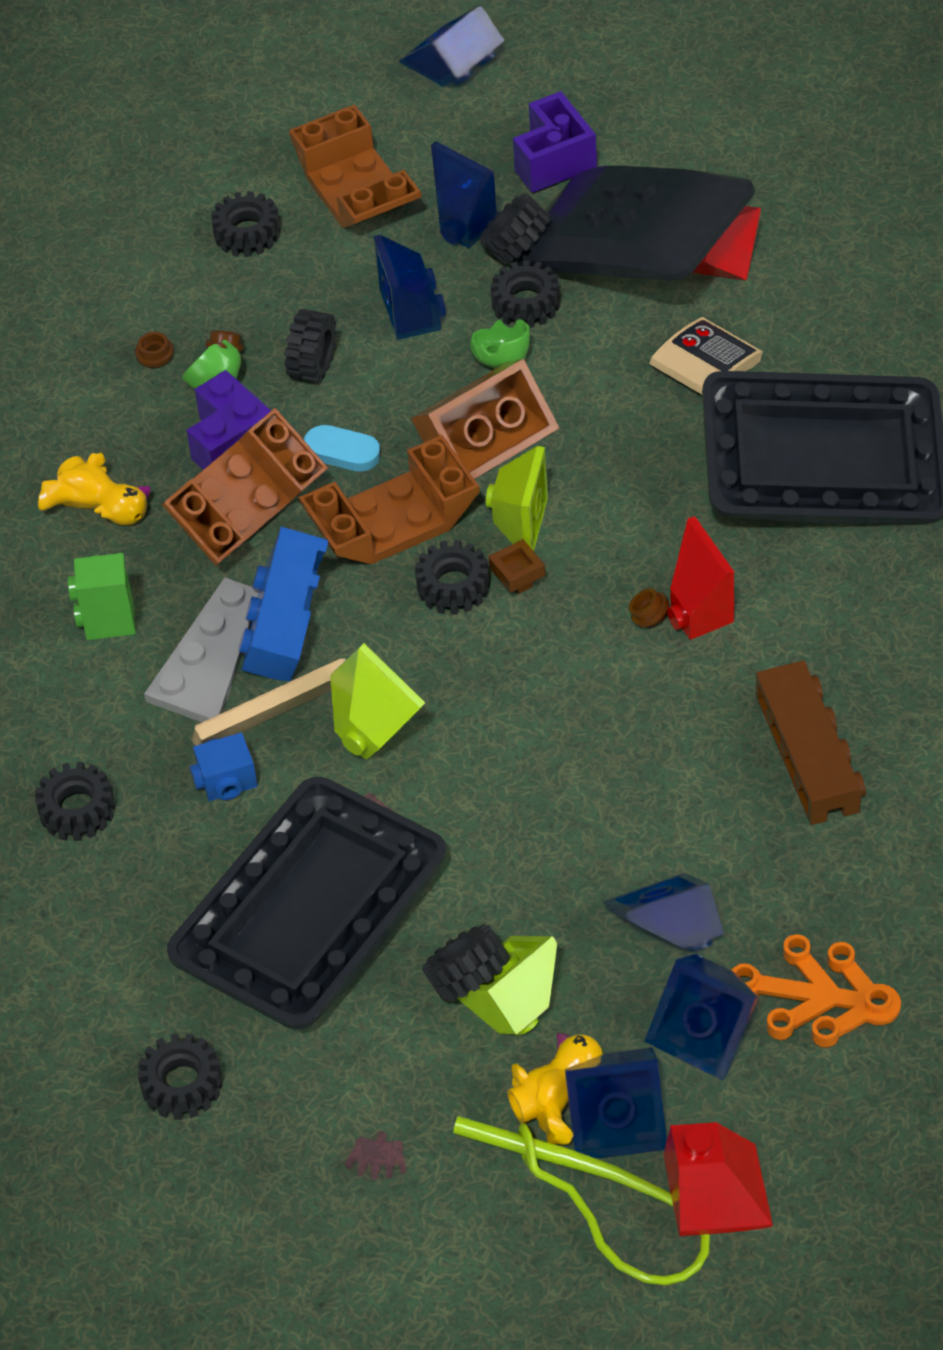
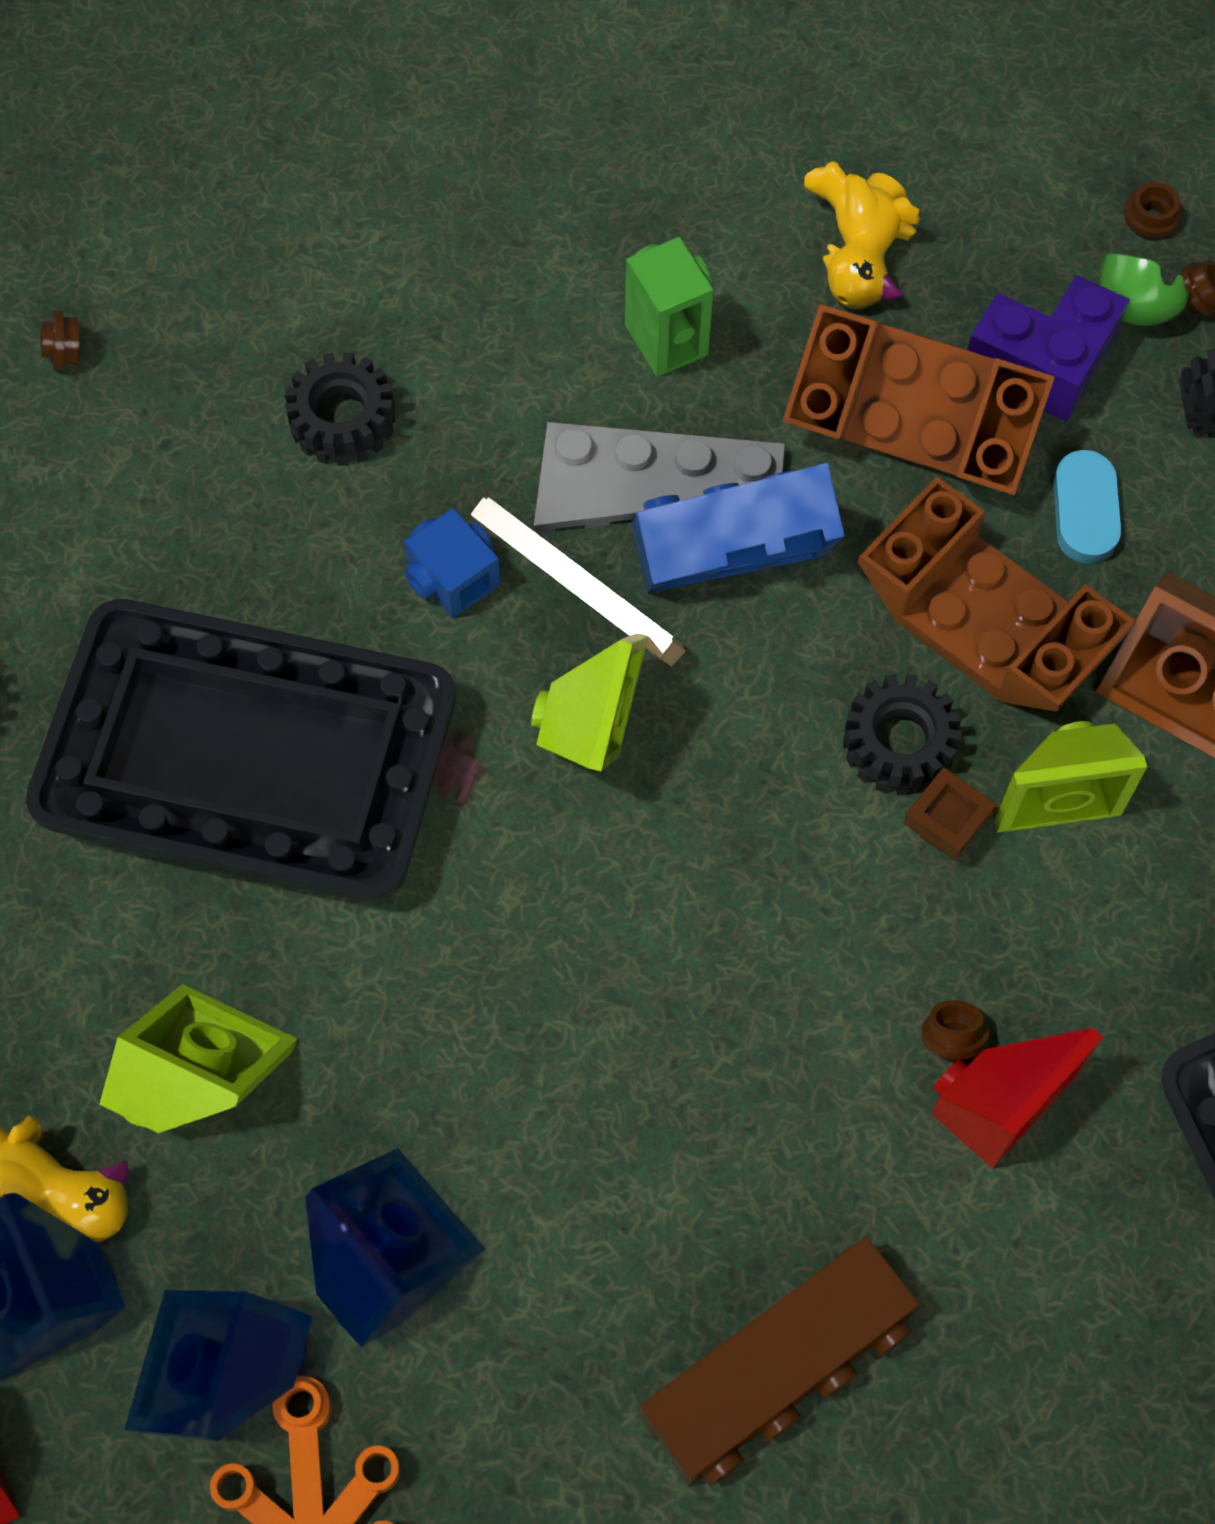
camera: 65 degrees right, 15 degrees up
black tyre [422,924,510,1002] -> none

